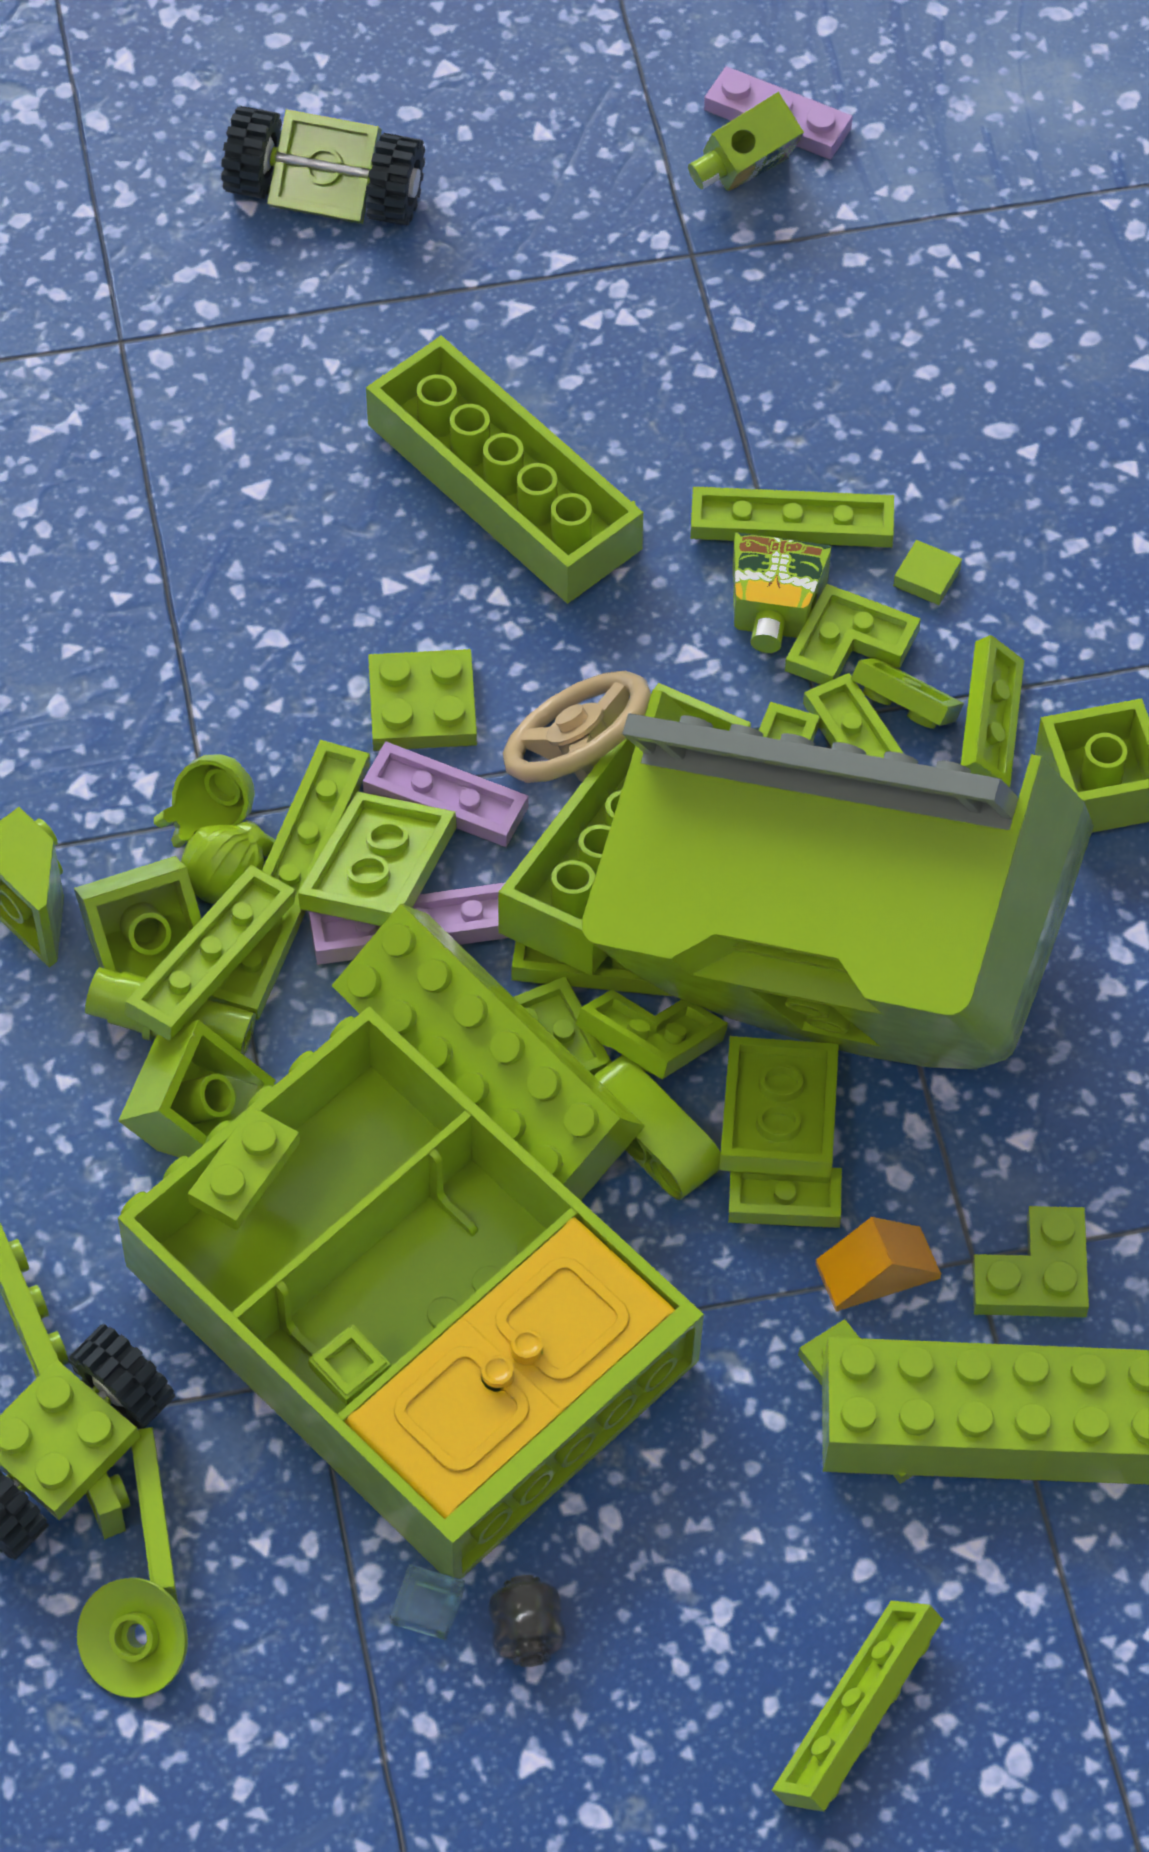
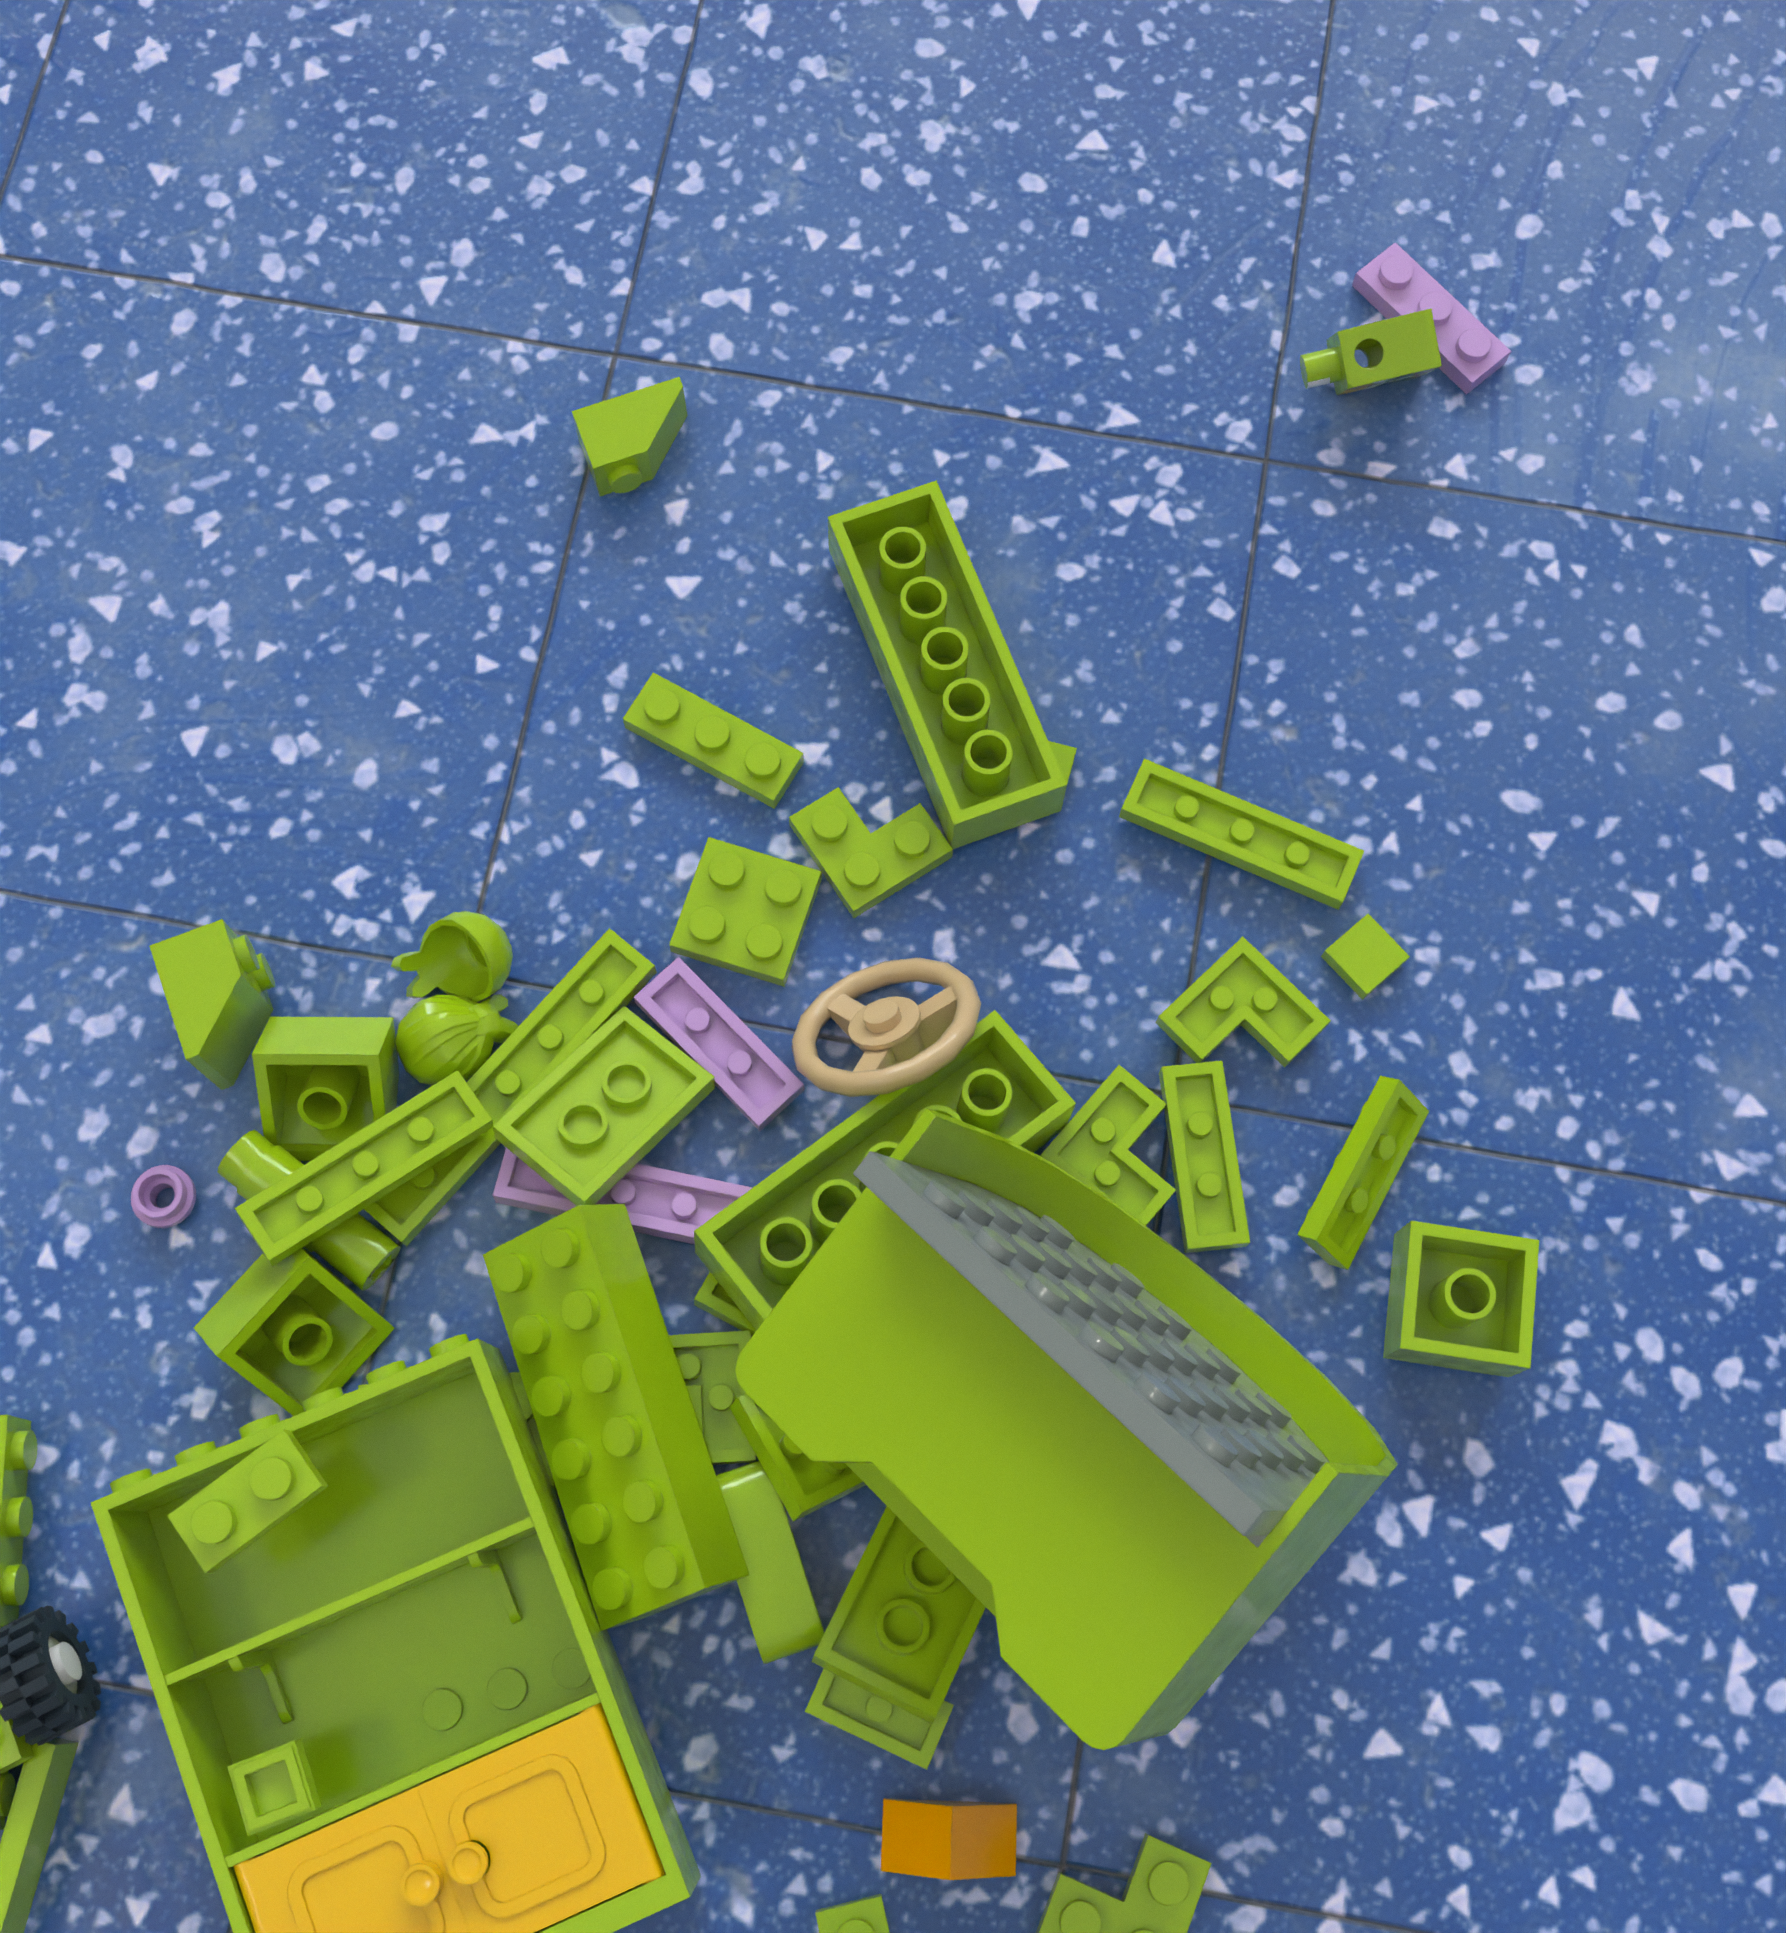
camera: 20 degrees right, 15 degrees up
plate [221,106,425,226] -> none
torso [733,532,831,653] -> none
lime plate [851,657,964,729] -> none
none -> lavender plate [131,1165,196,1228]
none -> lime slope [572,377,688,496]
none -> lime plate [623,672,804,809]
none -> lime plate [789,787,953,918]

